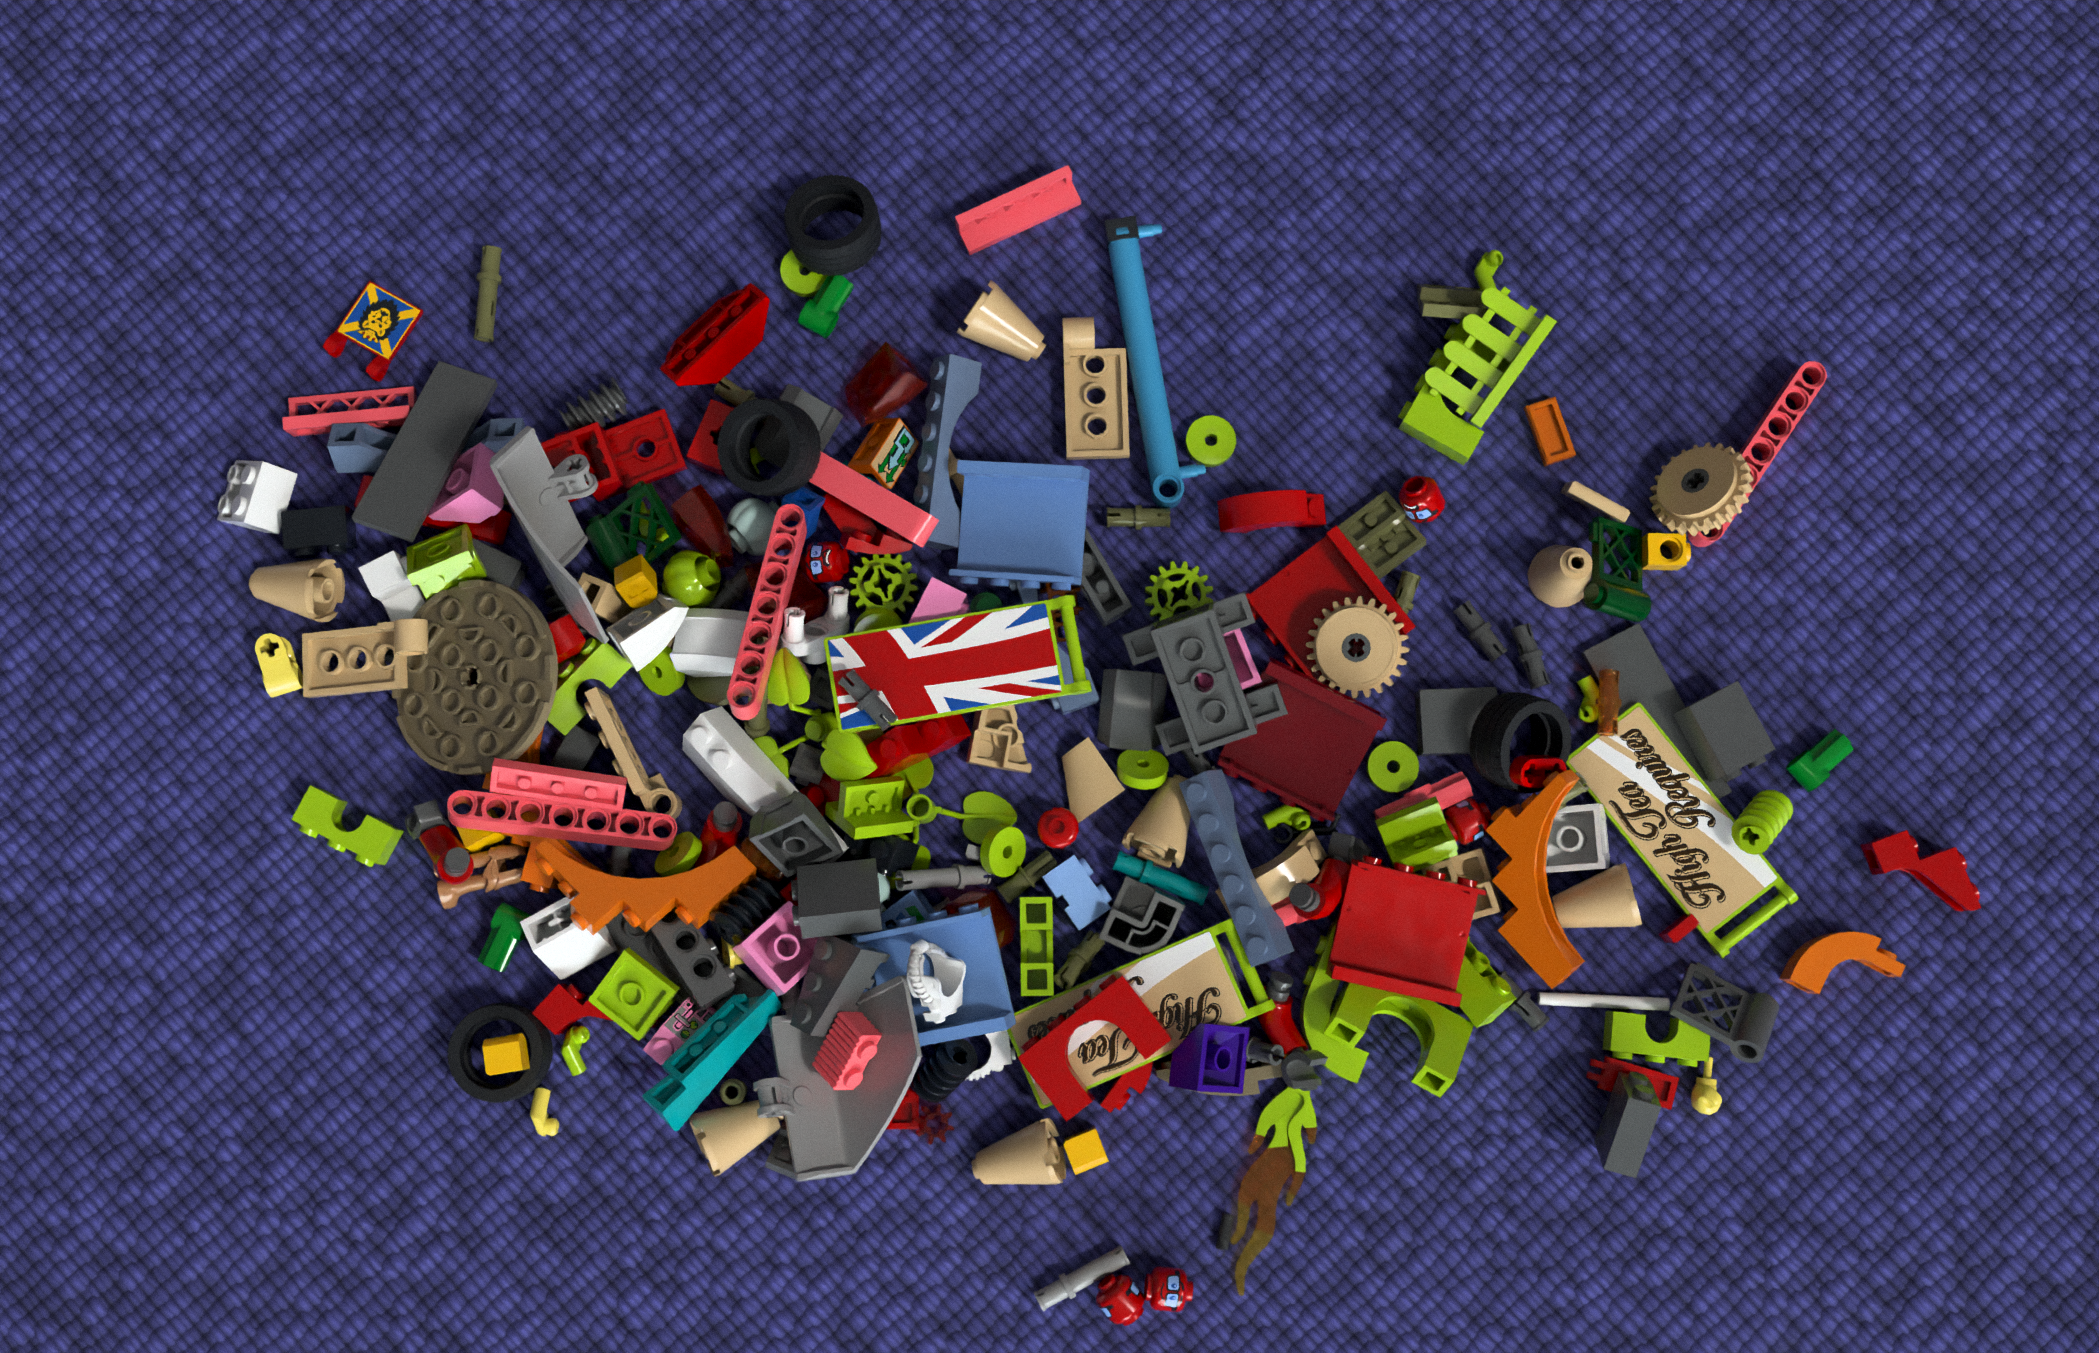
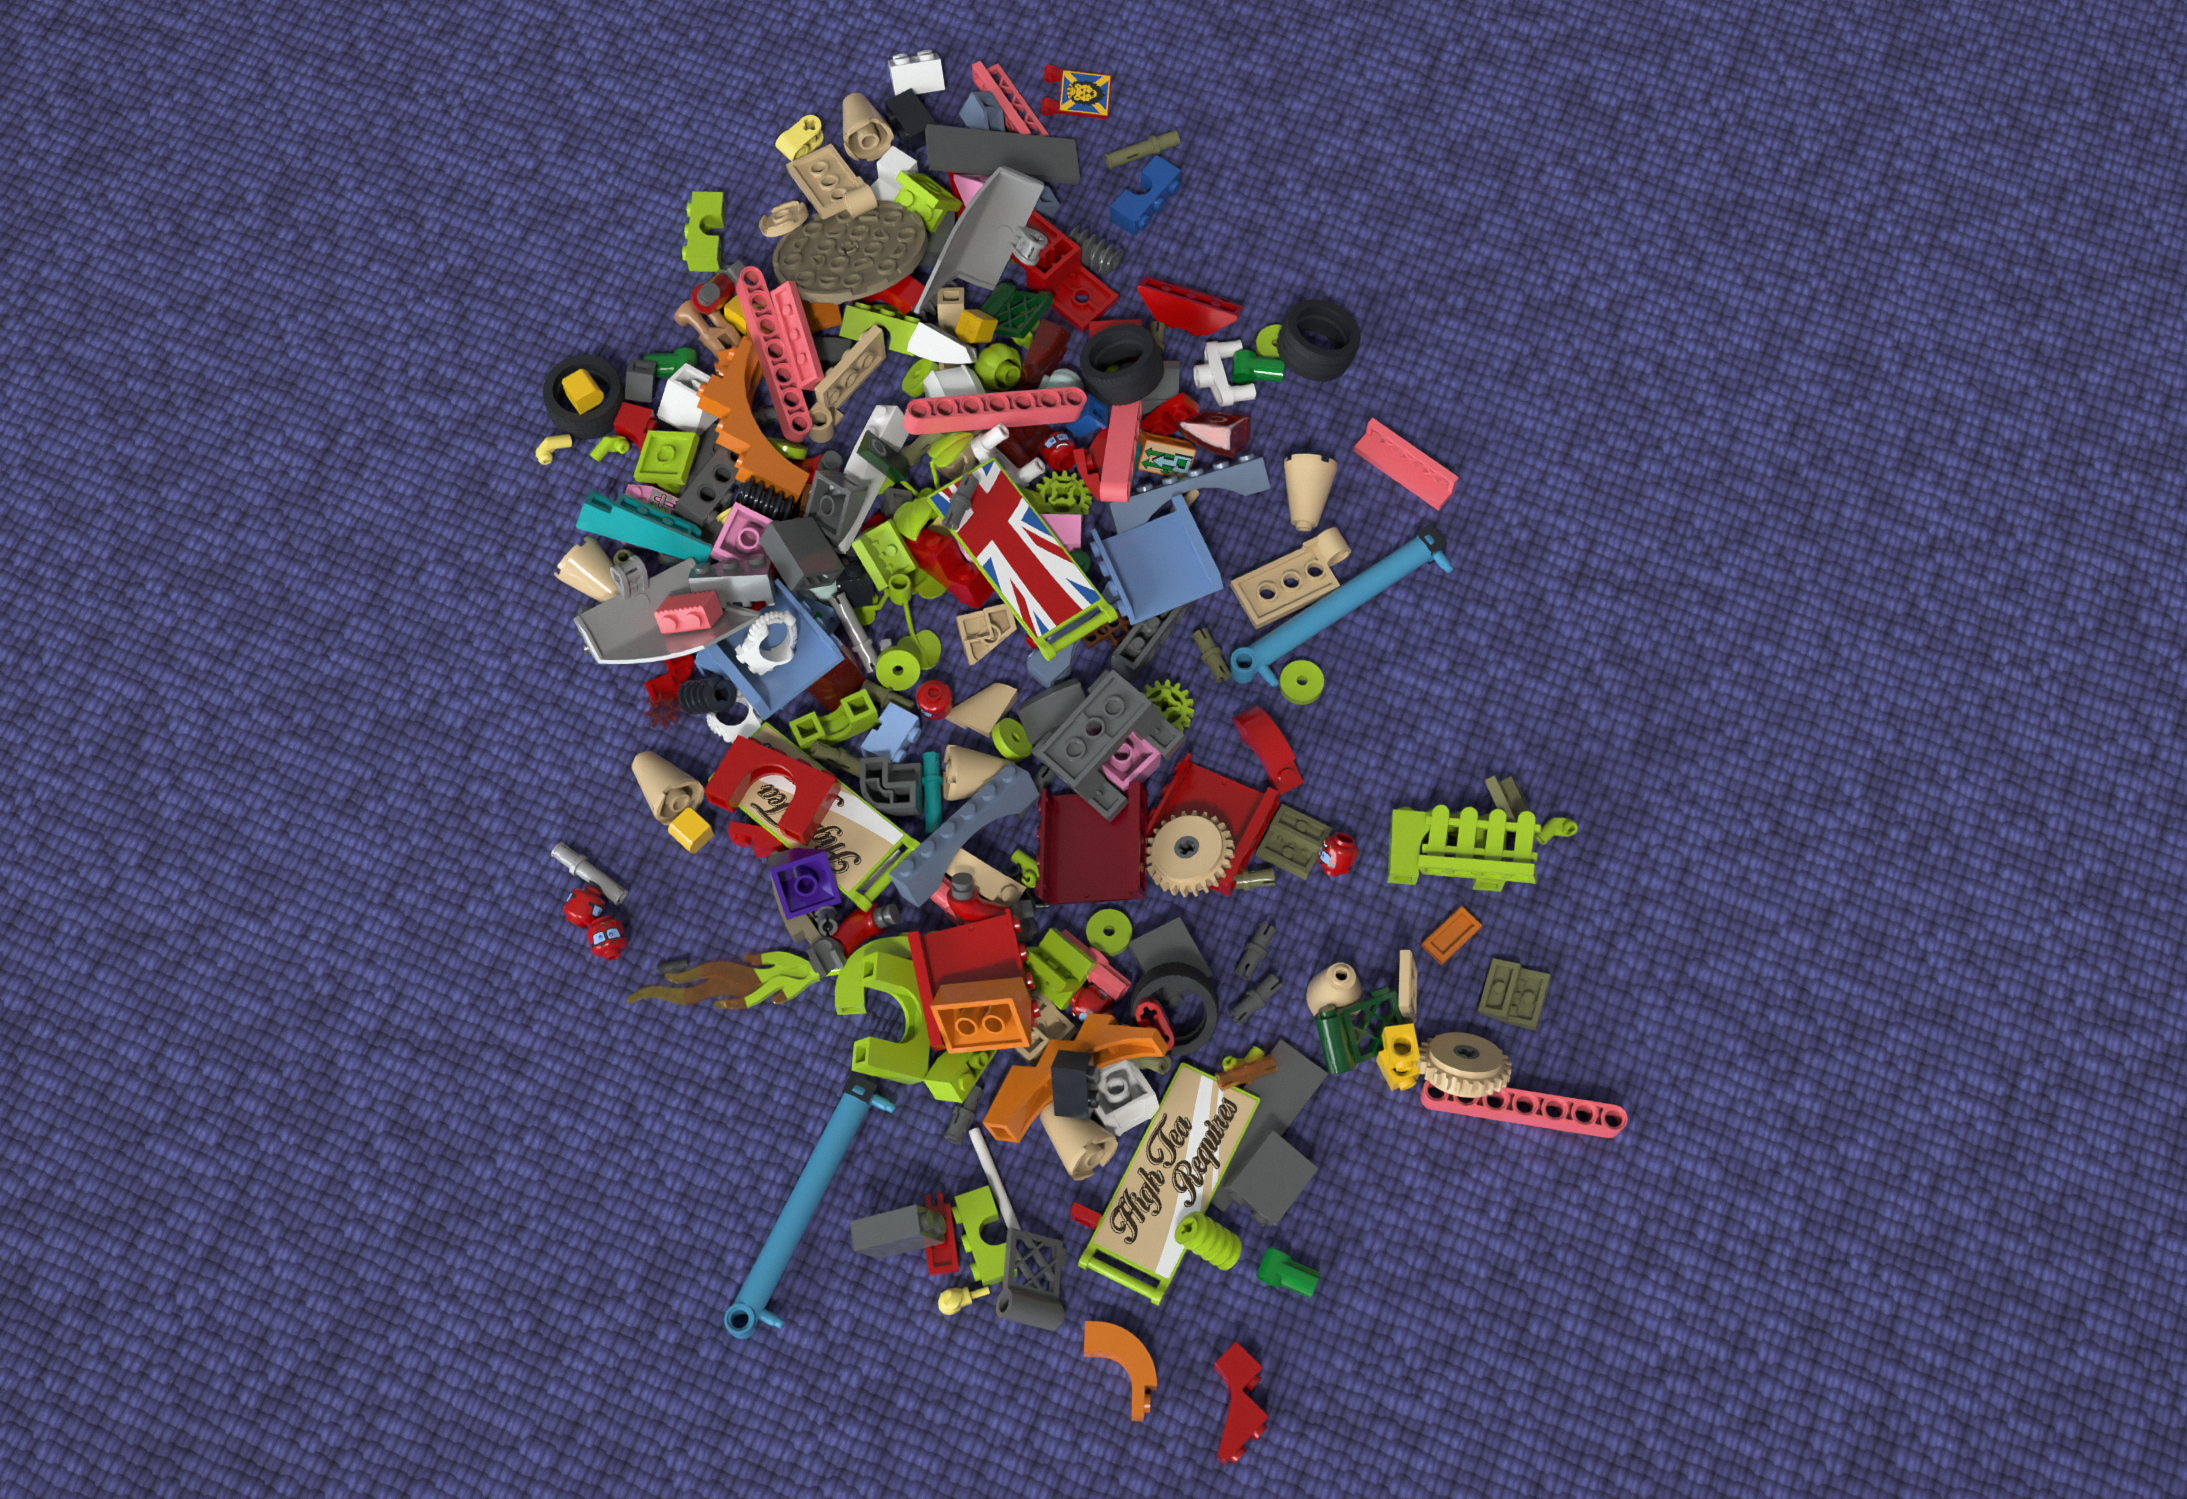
camera: 65 degrees right, 15 degrees down
none -> dark grey brick [625,359,656,403]
none -> dark azure piece [724,1073,896,1339]
none -> tan tile [759,201,809,237]
none -> dark green slope [856,430,907,483]
none -> orange slope [930,977,1032,1054]
none -> black brick [1051,1050,1100,1120]
none -> blue arch [1110,155,1182,236]
none -> red slope [1140,392,1199,436]
none -> white connector [1193,339,1256,407]
none -> yellow brick [1381,1023,1420,1072]
none -> olive slope [1478,958,1552,1031]

